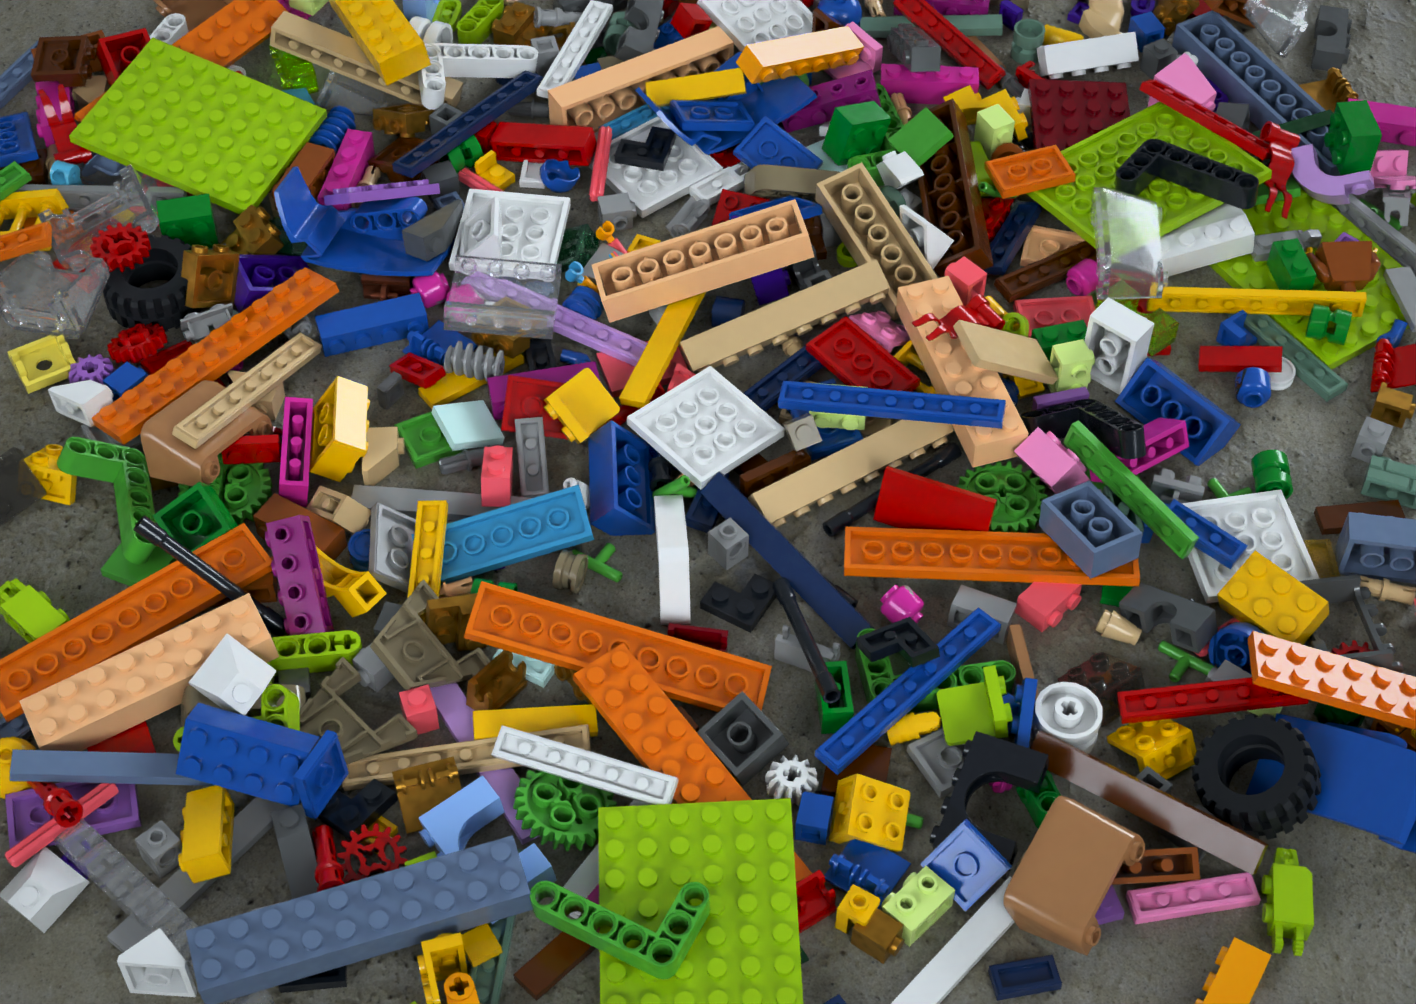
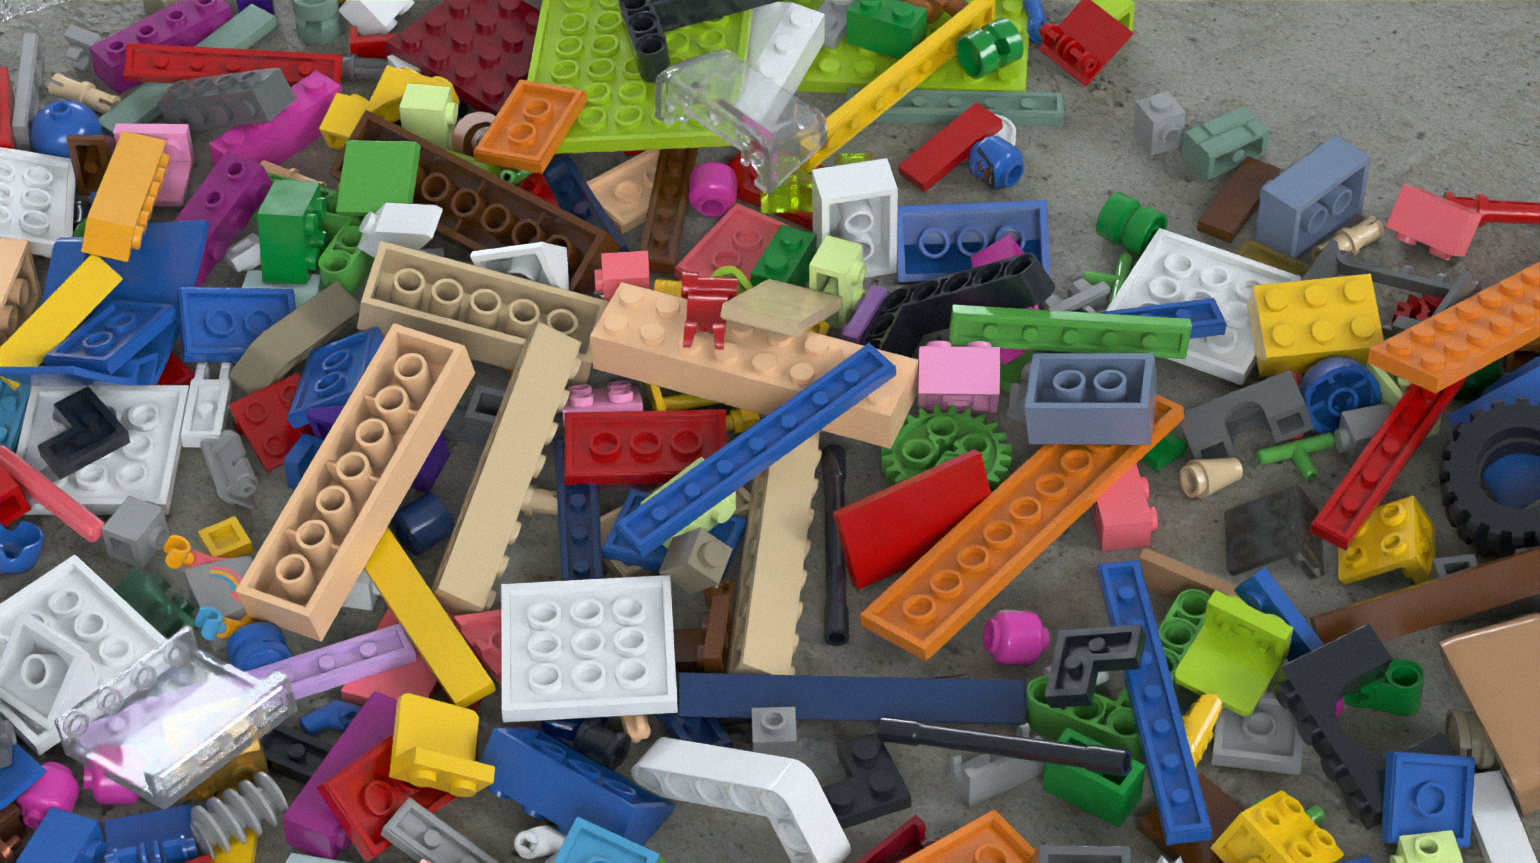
camera: 50 degrees left, 5 degrees down
bright green piece [652,475,697,499] -> none
light grey hinge [947,585,1017,645] -> none
white wheel [1030,682,1102,754] -> none
blue panel [1216,310,1257,346] -> none
pearl gold brick [1370,382,1416,428] -> none

